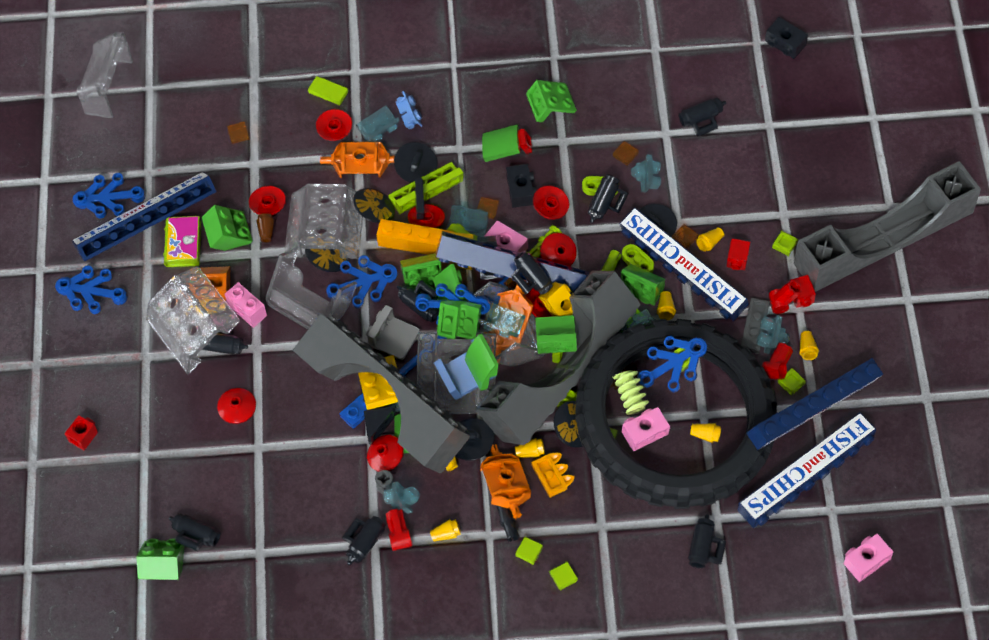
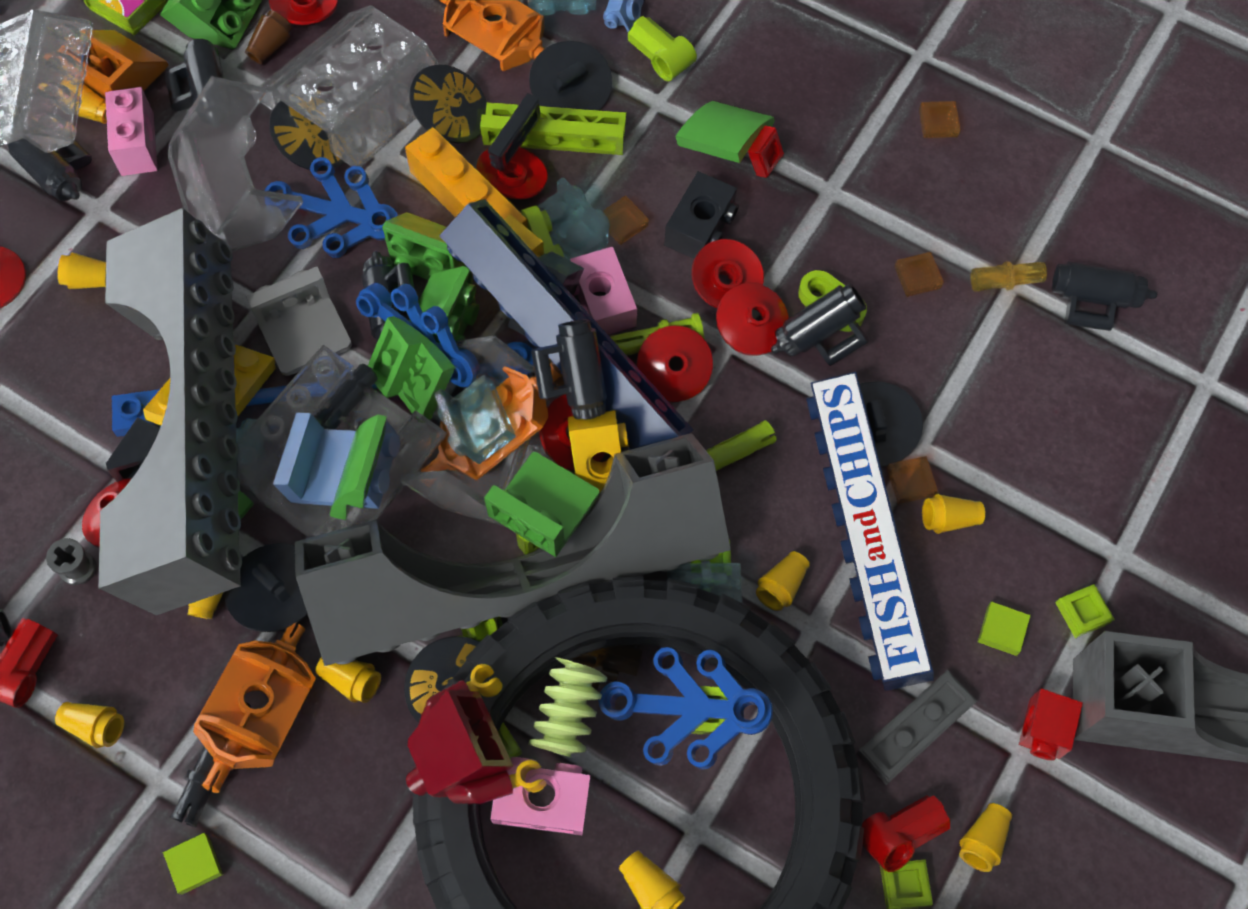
camera: 30 degrees right, 5 degrees up
clear light blue hips [384,482,420,514] -> none
bright green bracket [526,80,576,122] -> none
light orange plate [531,453,575,498] -> none
bright green slope [621,264,665,306] -> none
lime plate [622,244,654,273] -> none
clear light blue hips [631,154,661,193] -> none
red brick [726,238,750,270] -> none
clear light blue hips [756,315,790,354] -> none
red piece [769,280,803,314] -> none
none -> yellow cone [58,252,106,289]
none -> black piece [165,39,229,125]
none -> black axle [315,364,378,430]
none -> dark red torso [406,664,546,804]
none -> lime piece [628,16,697,82]
none -> red dish [716,283,789,356]
none -> clear orange tile [919,101,961,138]
none -> clear yellow axle [970,261,1047,292]
none -> lime tile [977,602,1031,656]

